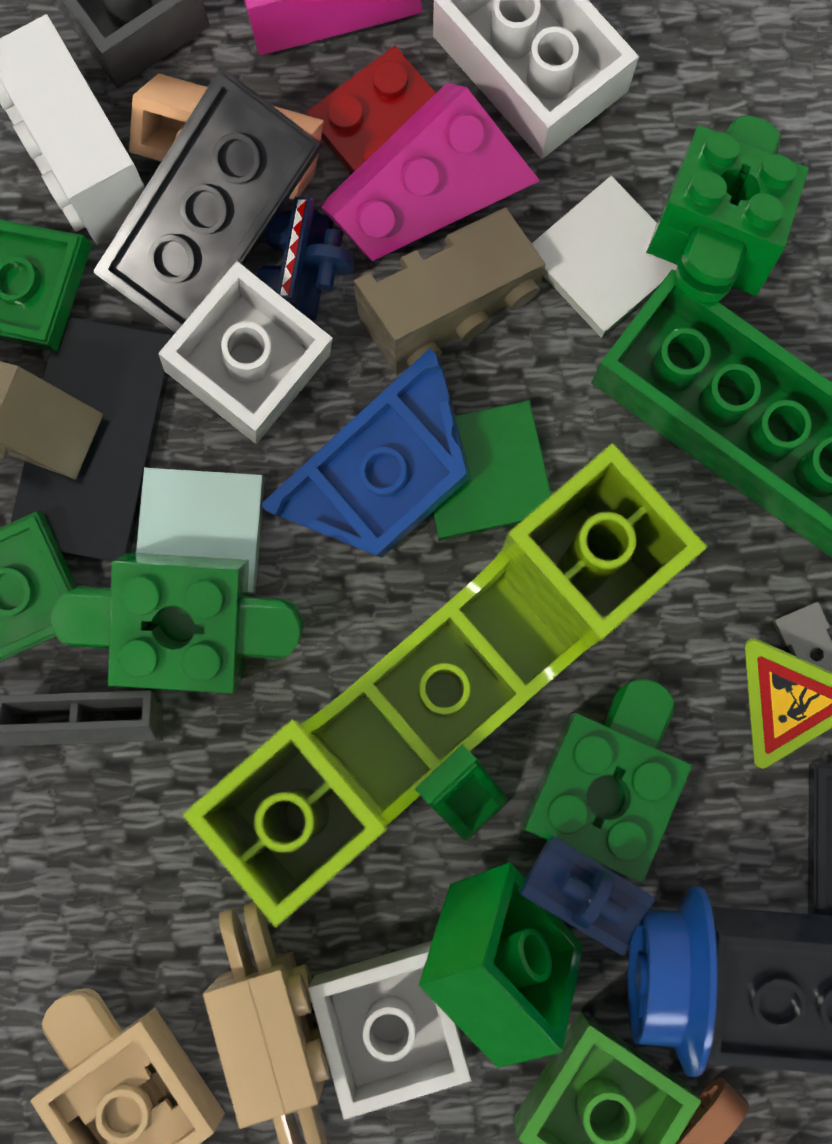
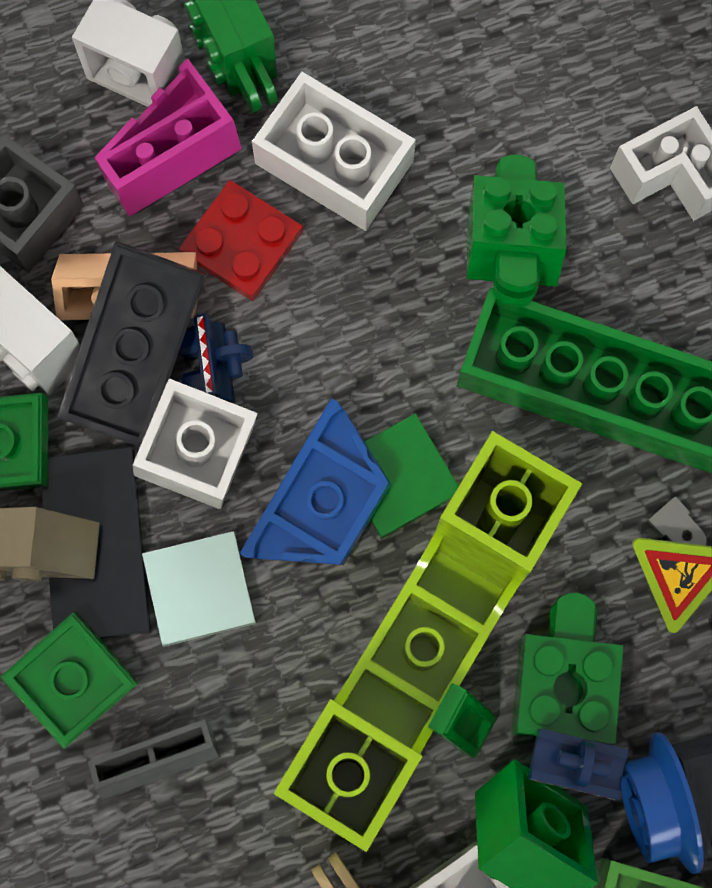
camera: 20 degrees left, 5 degrees down
green brick [51,552,304,694] -> none
dark pink wedge [319,83,540,261] -> none
dark tan wedge [354,207,546,375] -> none
white tile [532,176,677,338] -> none

